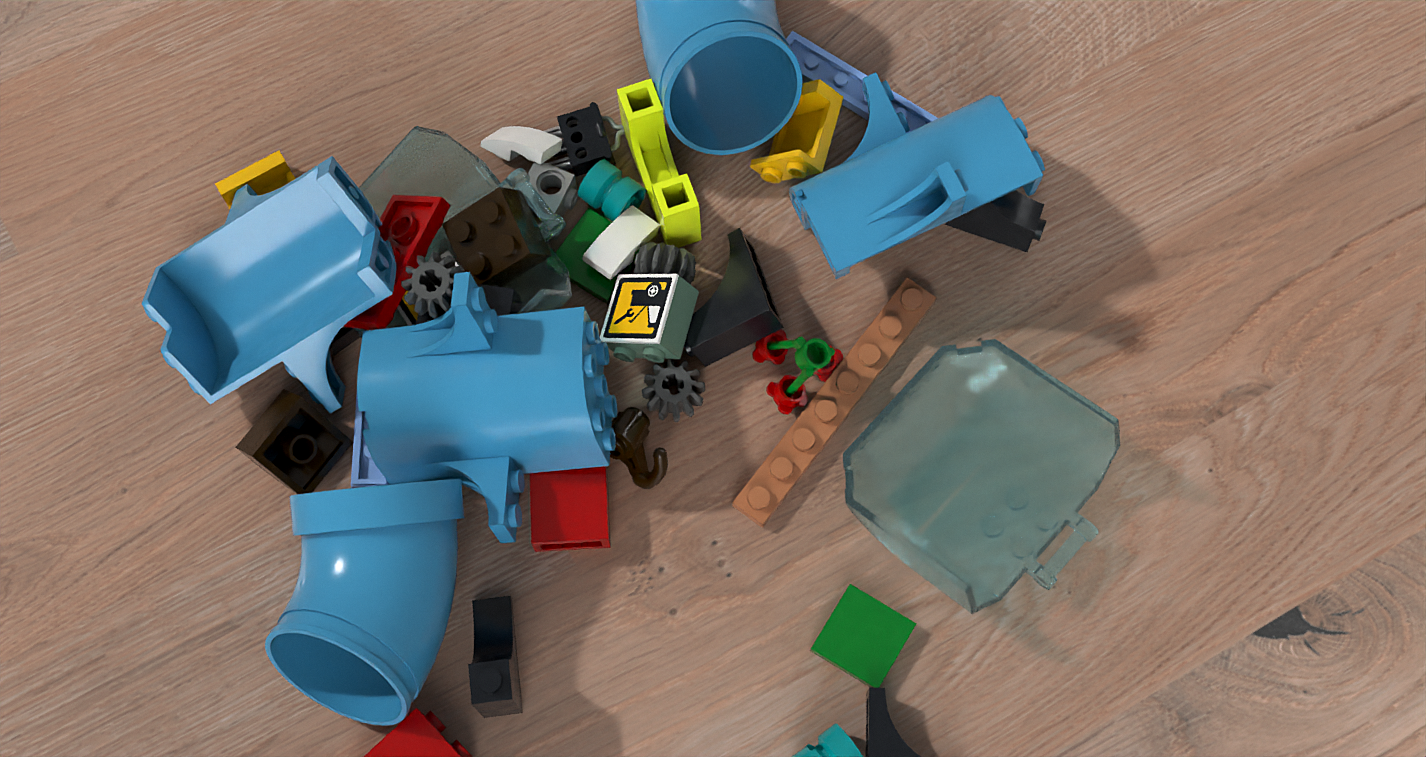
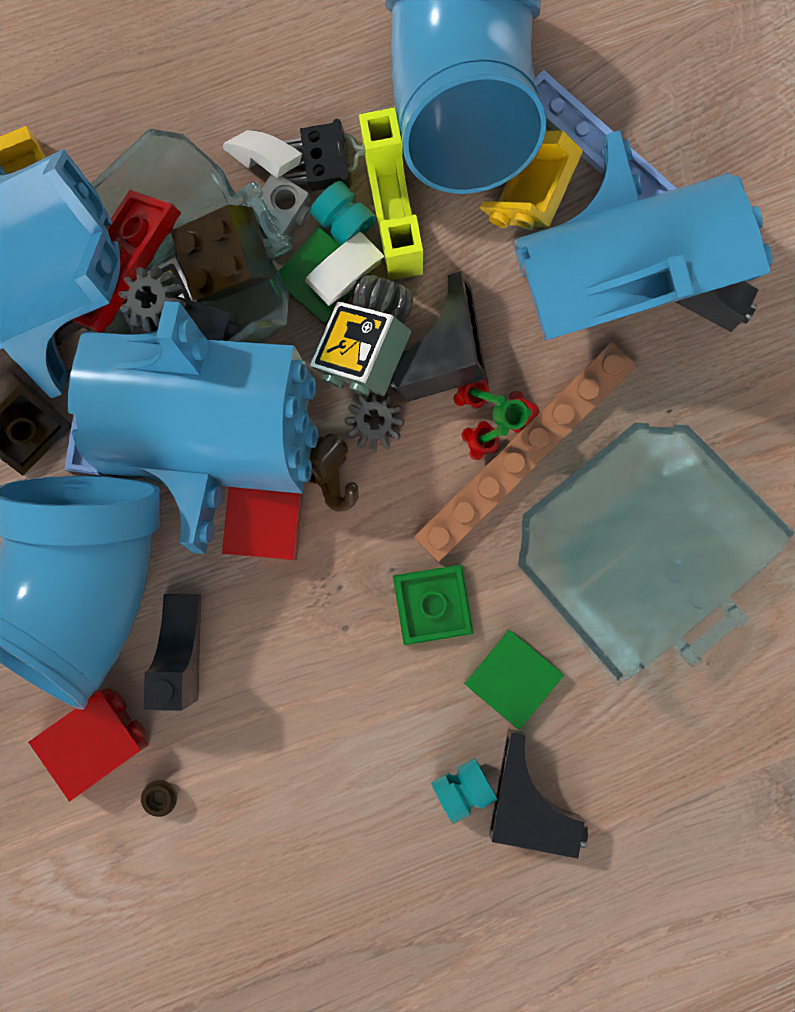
camera: 10 degrees right, 15 degrees up
none -> green tile [392,564,474,645]

